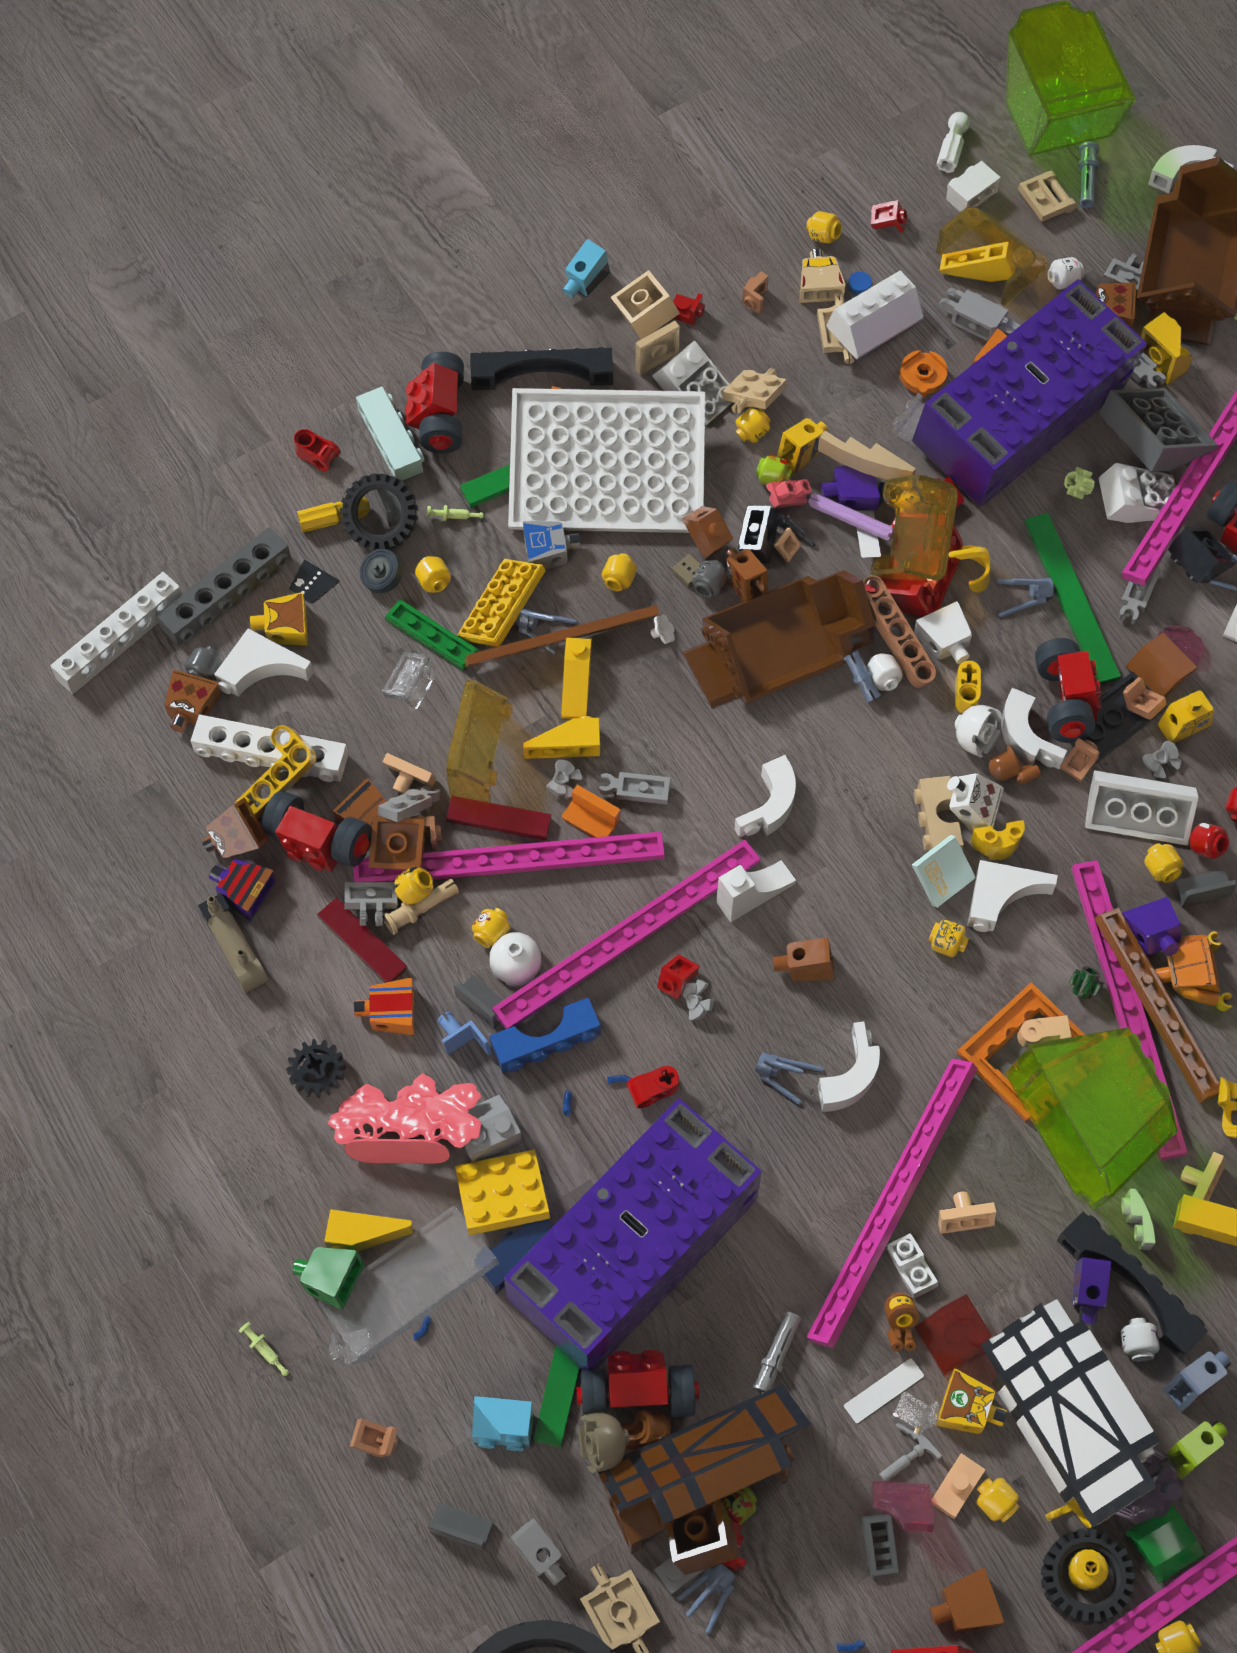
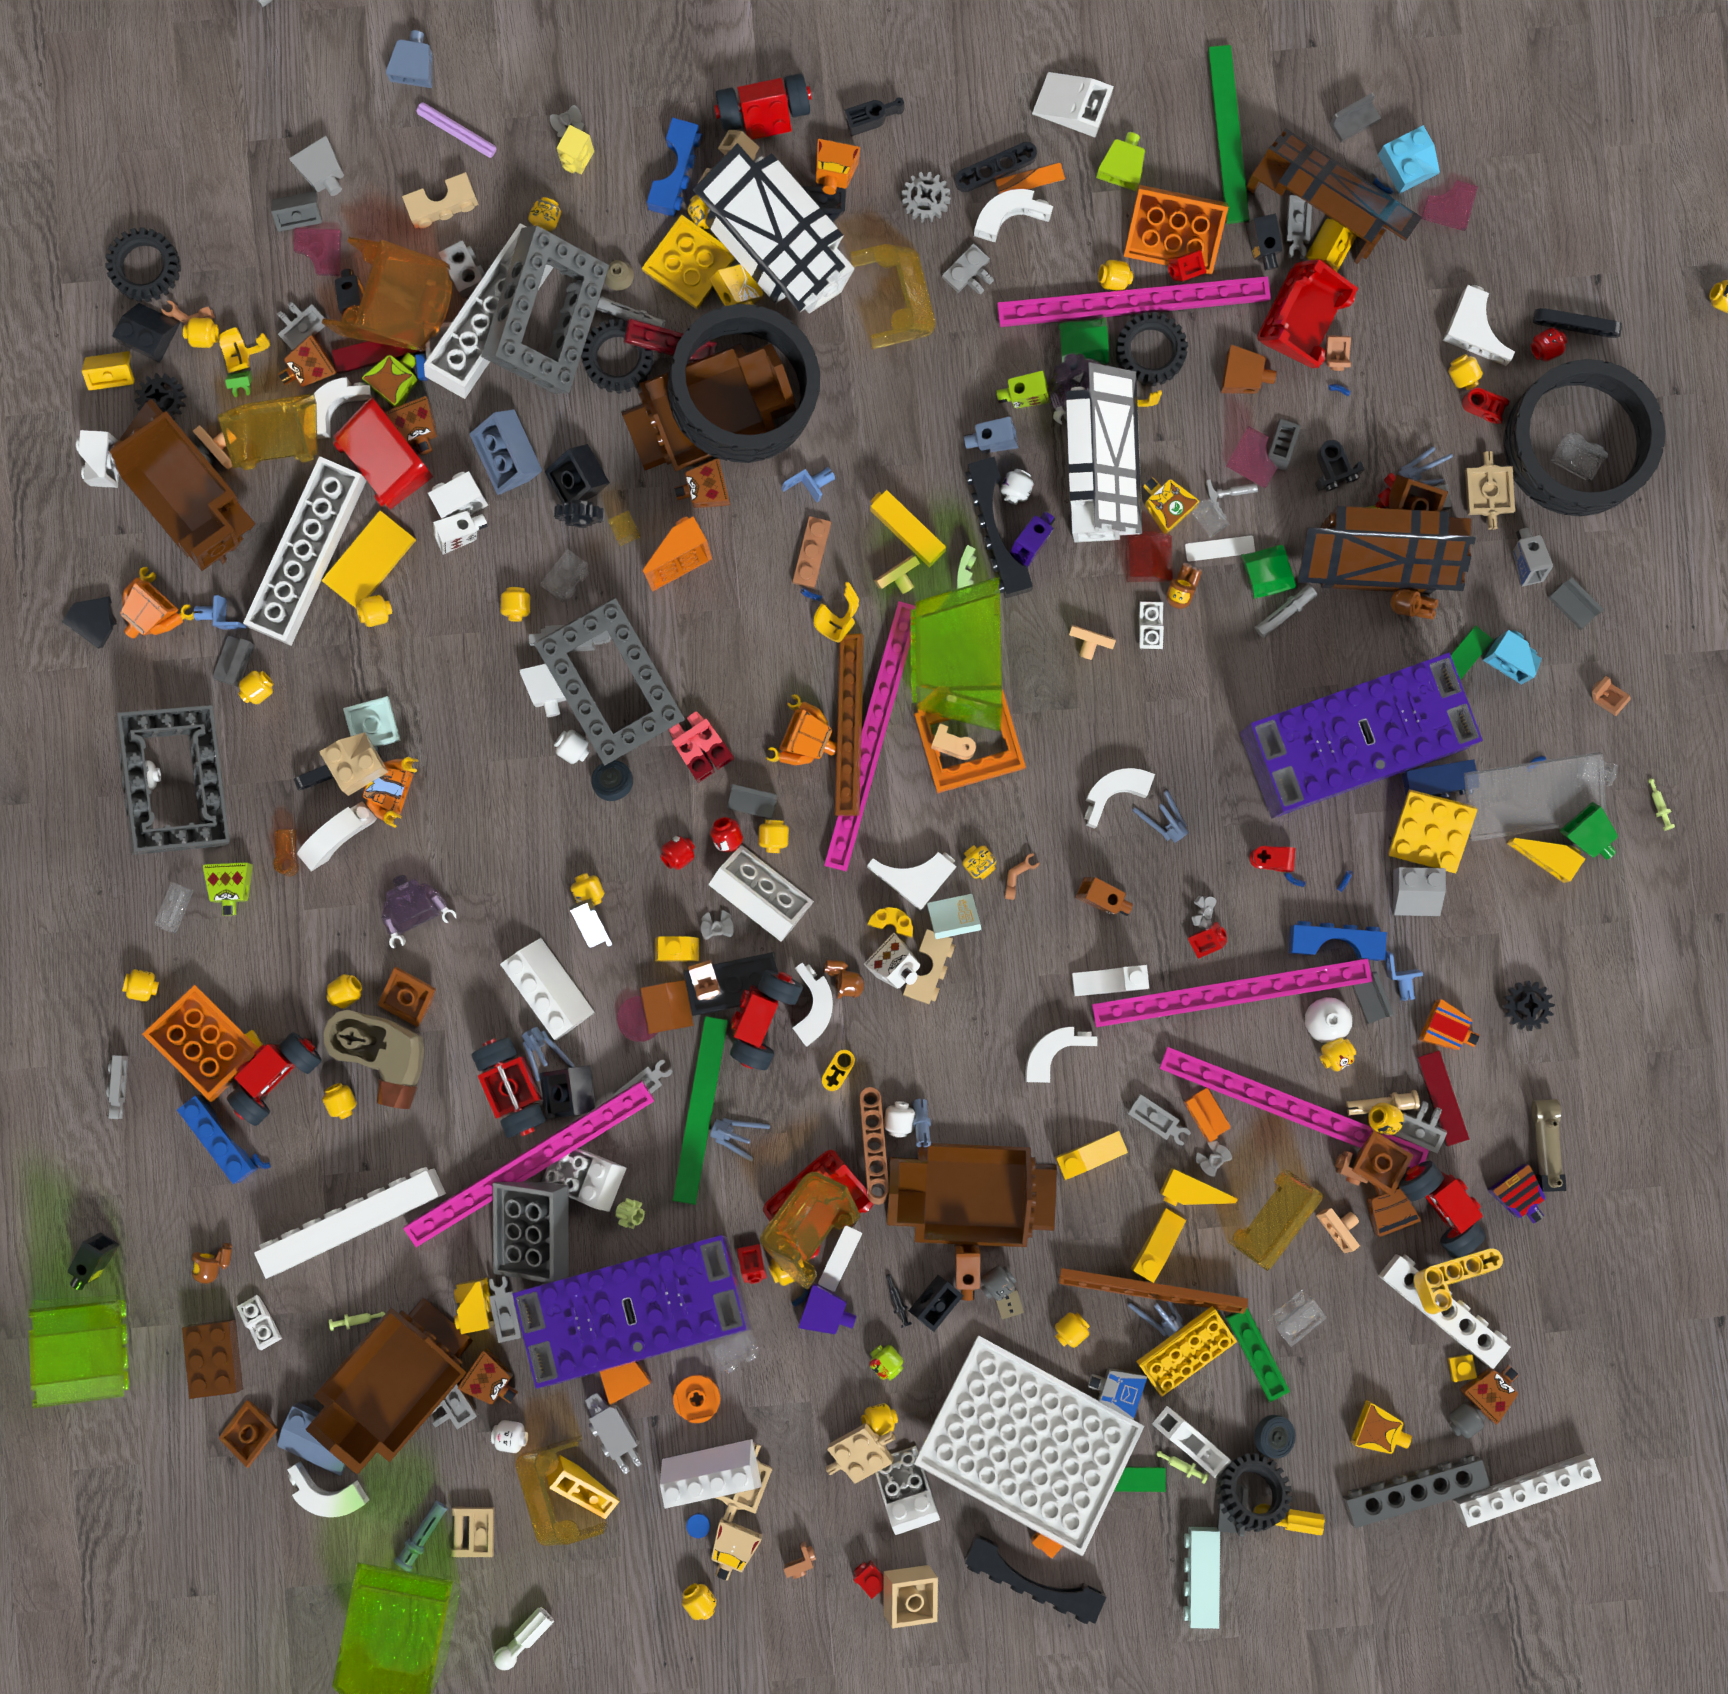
camera: 155 degrees left, 20 degrees up
torso [202,797,269,858] -> none
white arch [215,629,313,697] -> none
black sticker [289,559,340,602] -> none
red piece [294,429,341,472] -> none
coral plant [327,1073,481,1164] -> none
light grey plate [378,785,440,822] -> none
brick [405,352,464,453] -> none
yellow head [415,556,451,593] -> none
dark red tile [446,796,552,841] -> none
medium azure torso [562,239,611,298] -> none
brick [577,1349,700,1421] -> none
dark tan cylinder [579,1413,629,1473] -> none
tan tile [635,321,680,376] -> none
white plant [651,614,675,644] -> none
dark orange torso [682,506,733,559] -> none
coral hips [766,479,812,509] -> none
light nougat slope [774,528,802,563] -> none
yellow torso [777,418,829,476] -> none
dark pink plate [807,1059,978,1349] -> none
lavender axle [808,493,895,541] -> none
tan slope [818,431,916,485] -> none
red bracket [871,200,908,232] -> none
white torso [914,601,972,664] -> none
light nougat tile [930,1453,985,1519] -> none
white brick [946,161,1001,216] -> none
yellow helmet [948,545,990,593] -> none
white cylinder [955,705,1002,757] -> none
yellow head [976,1478,1020,1522] -> none
nougat bracket [1060,738,1100,782] -> none
yellow head [1068,1550,1109,1591] -> none
dark green gear [1069,966,1104,999] -> none
dark purple torso [1122,897,1181,956] -> none
none -> nougat arm [1005,853,1040,900]
none -> yellow slope [1054,1131,1128,1180]
none -> white arch [1152,1406,1231,1479]
none -> green slope [1240,545,1296,599]
none -> black pin [1315,440,1365,492]
none -> yellow plate [1448,1354,1477,1382]

